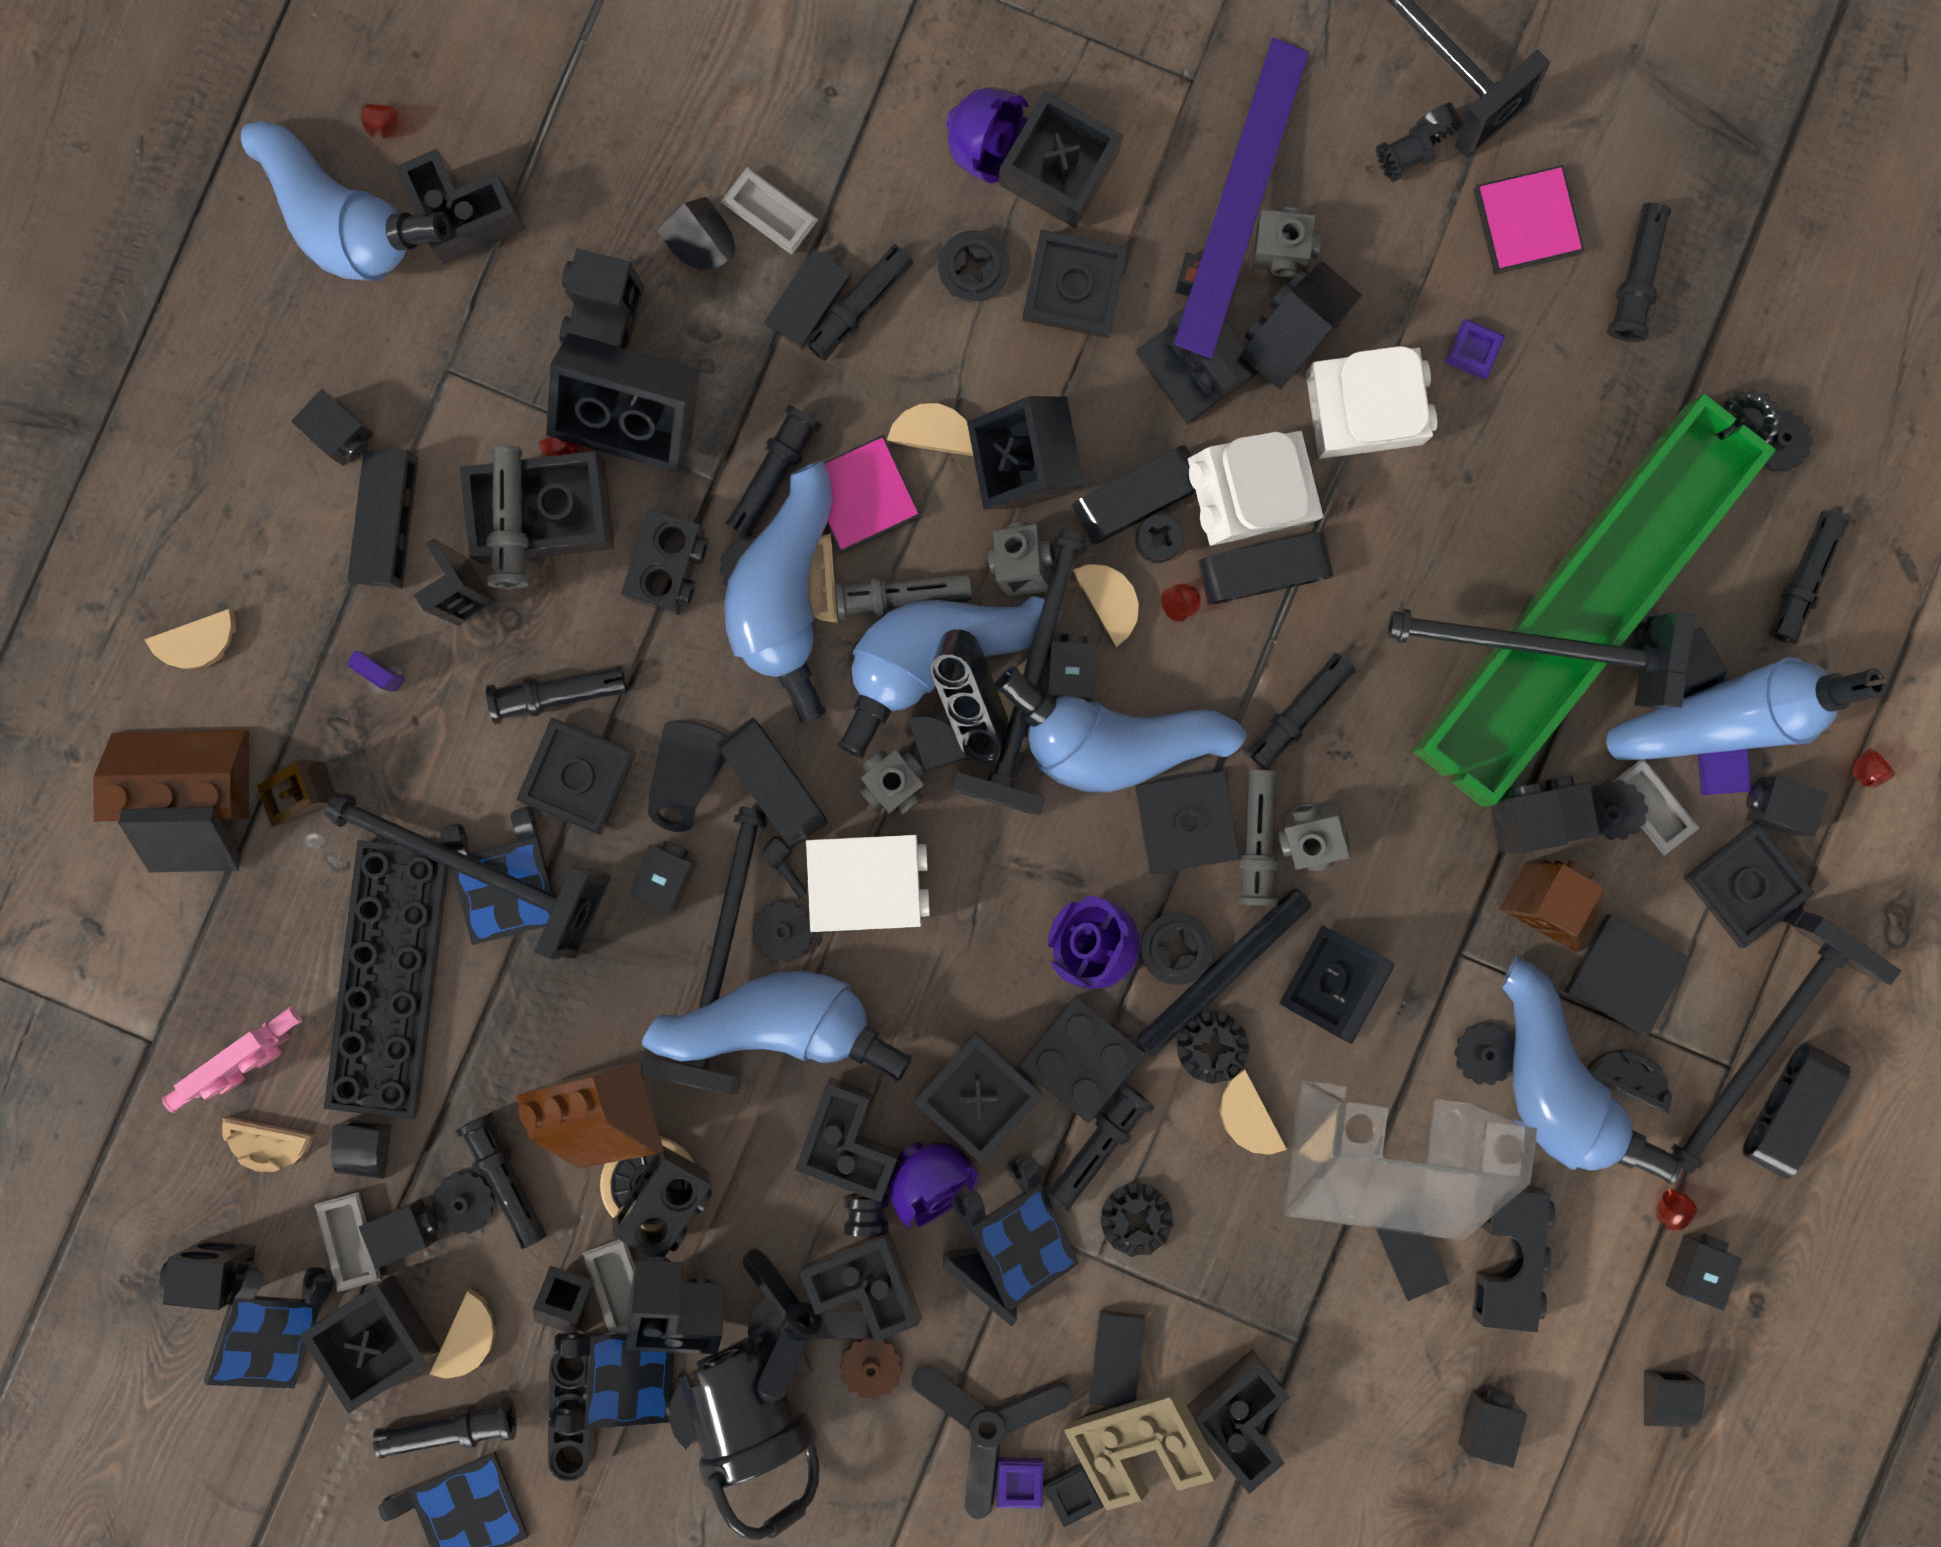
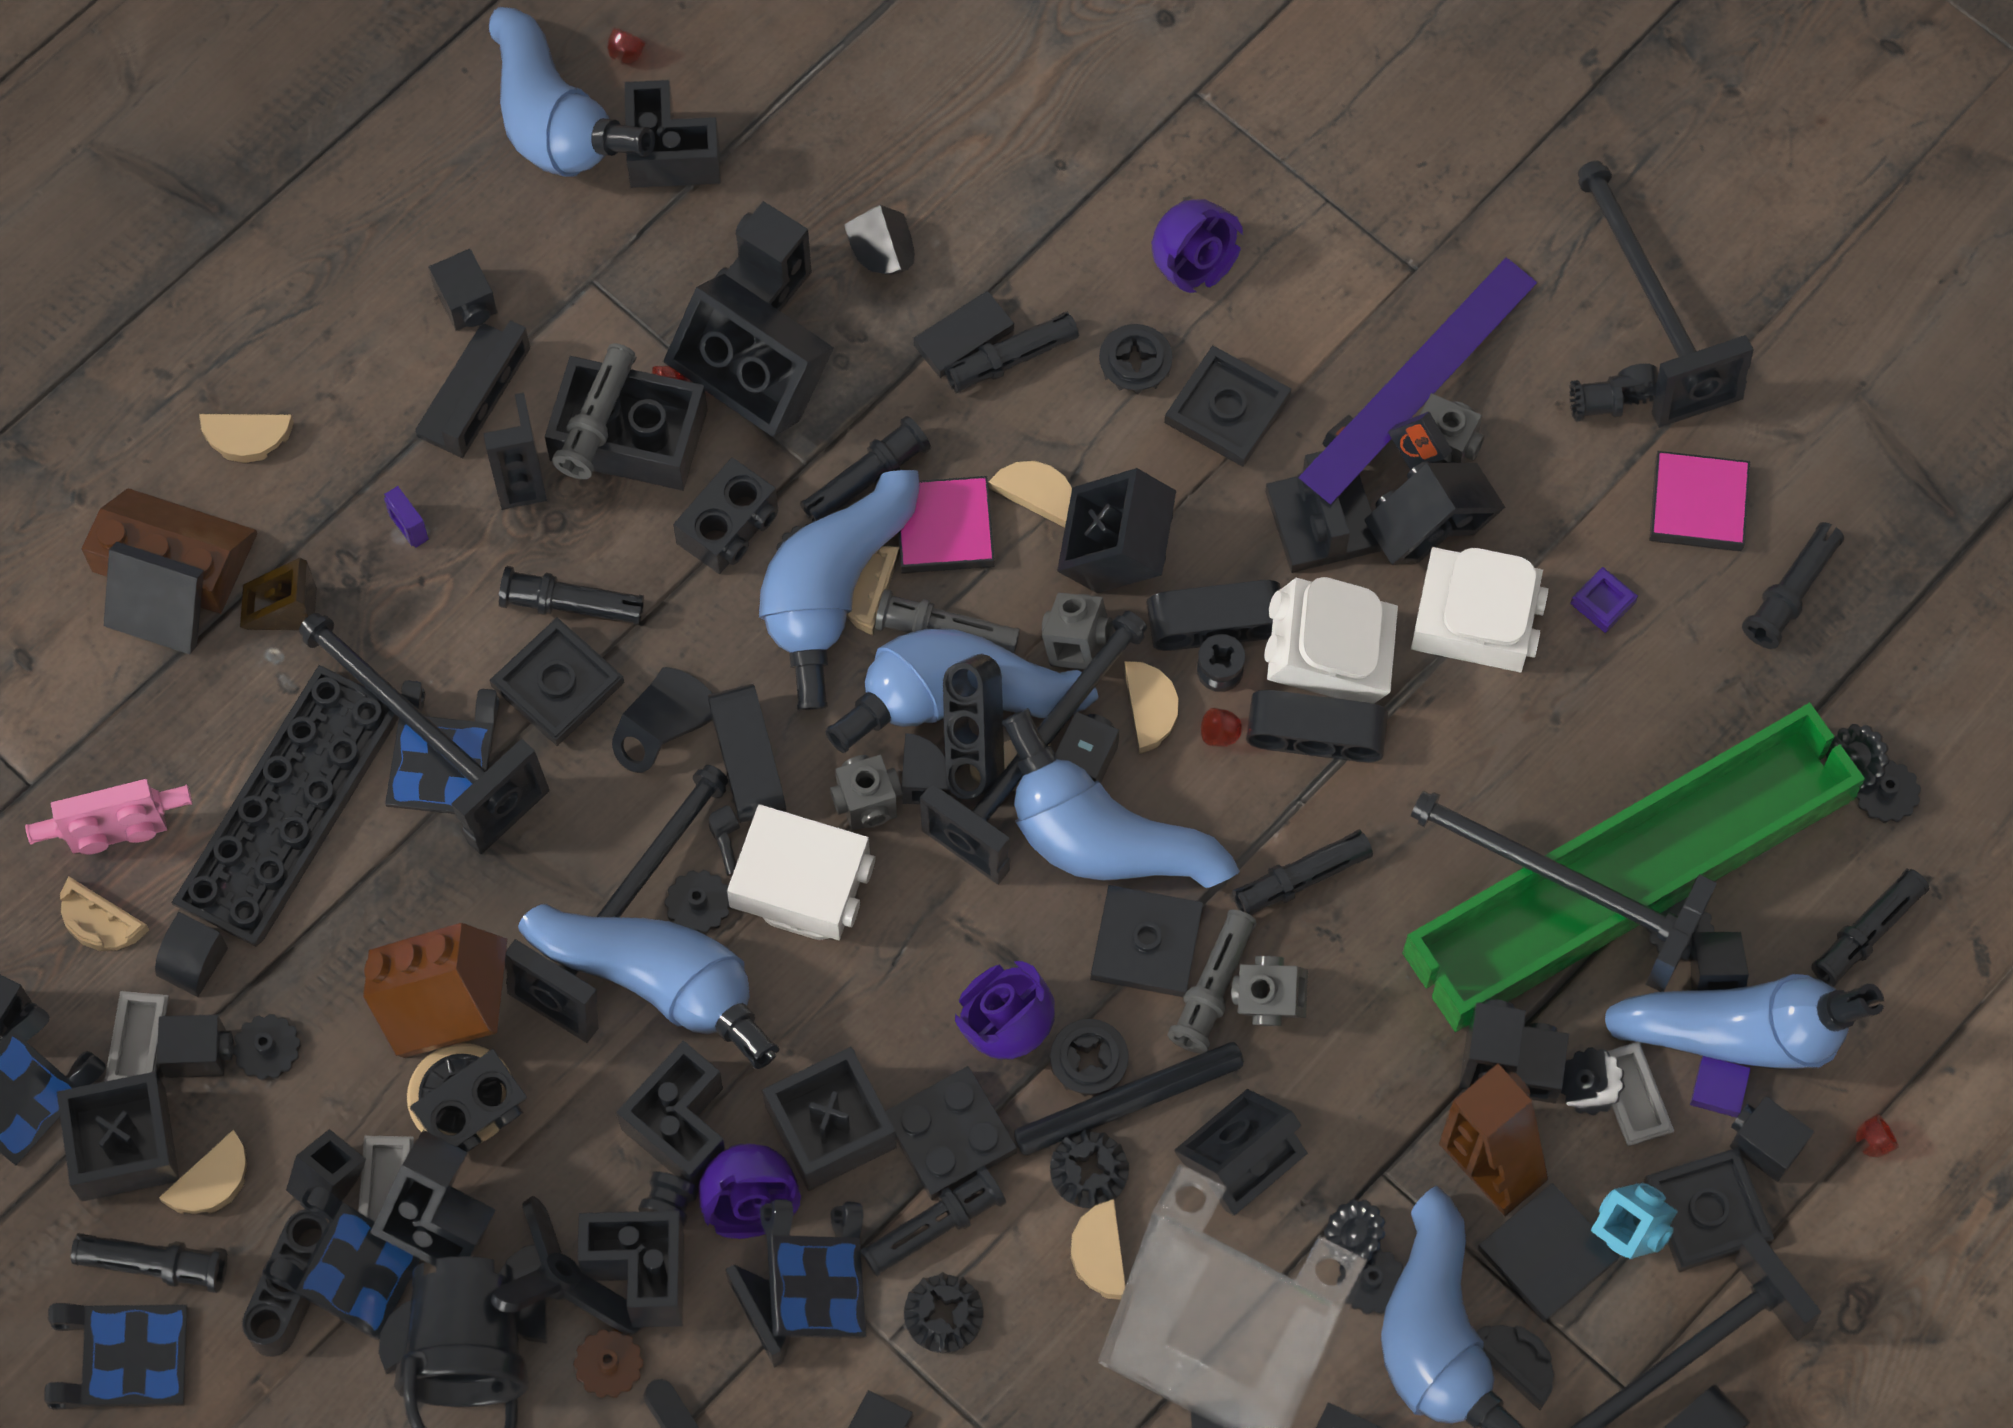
camera: 20 degrees right, 20 degrees down
black pin [455,1112,547,1249] -> none
black brick [628,840,697,913] -> none
light grey tile [721,166,818,255] -> none
black brick [999,91,1123,228] -> none
none -> black piece [1324,1199,1385,1266]
none -> tile [1388,412,1452,470]
none -> medium azure brick [1591,1183,1678,1259]

